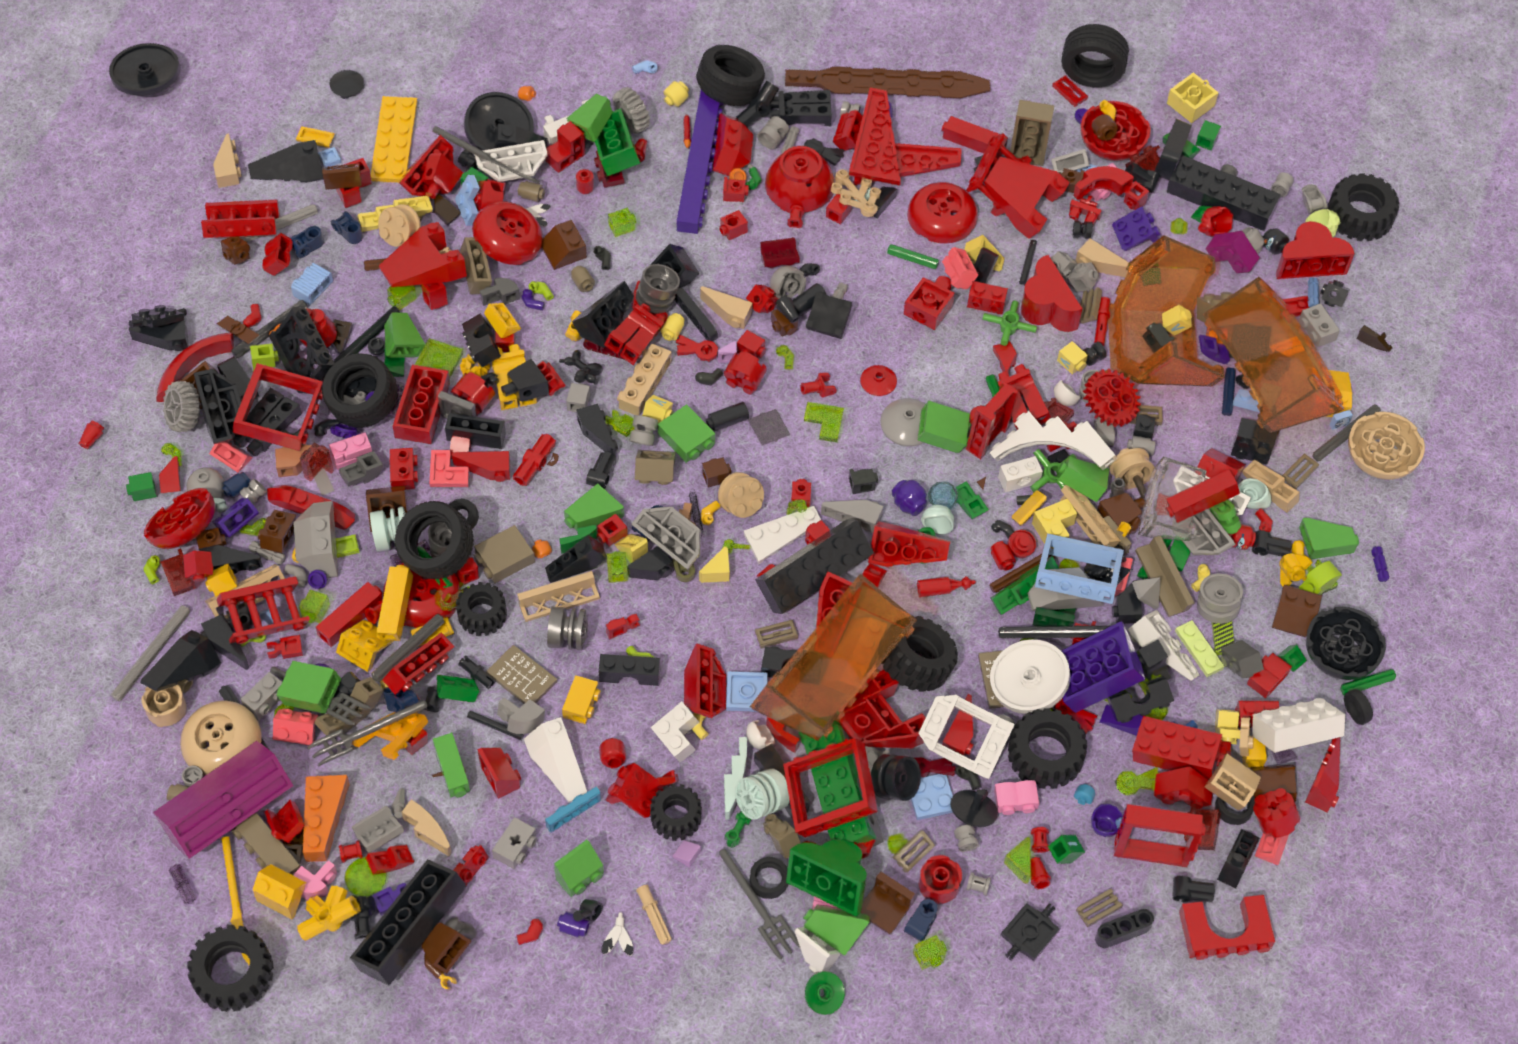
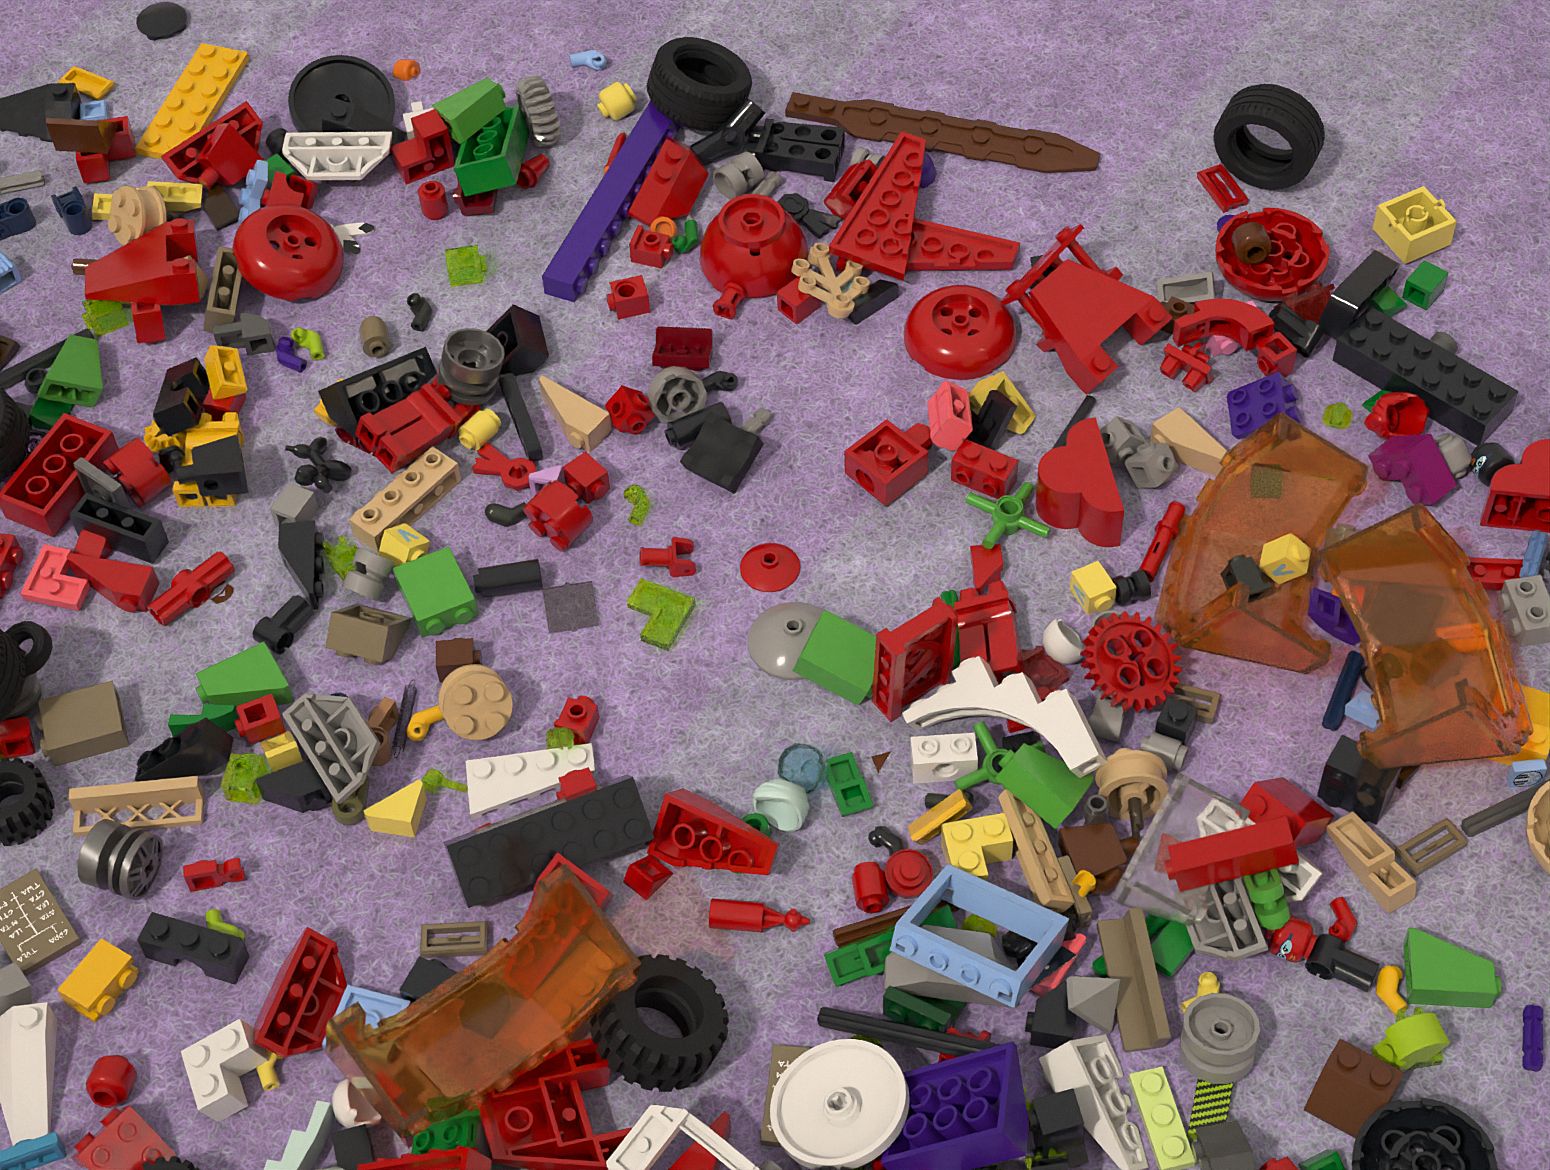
camera: 20 degrees right, 5 degrees down
clear neon green plate [415,338,463,378] -> none
dark grey piece [433,126,540,184] -> none
dark tan brick [518,181,545,202] -> none
orange piece [531,539,552,558] -> none
red hips [537,361,566,396] -> none
reddish brown slope [541,219,587,270] -> none
red slope [647,770,679,792] -> none
reddish brown brick [771,309,798,337] -> none
black cone [775,295,800,323] -> none
light grey slope [821,500,883,533] -> none
pearl dark grey brick [848,469,878,494] -> none
green axle [887,244,939,269] -> none
dark purple hair [892,480,927,516] -> none
red brick [941,116,1008,159] -> none
dark tan brick [1010,100,1054,166] -> none
black wheel [1072,220,1093,239] -> none
dark tan tile [1080,287,1102,324] -> none
yellow arm [1099,100,1116,121] -> none
light aqua hair [1238,478,1272,509] -> none
light grey wheel [1271,172,1294,197] -> none
yellow brick [1279,553,1313,587] -> none

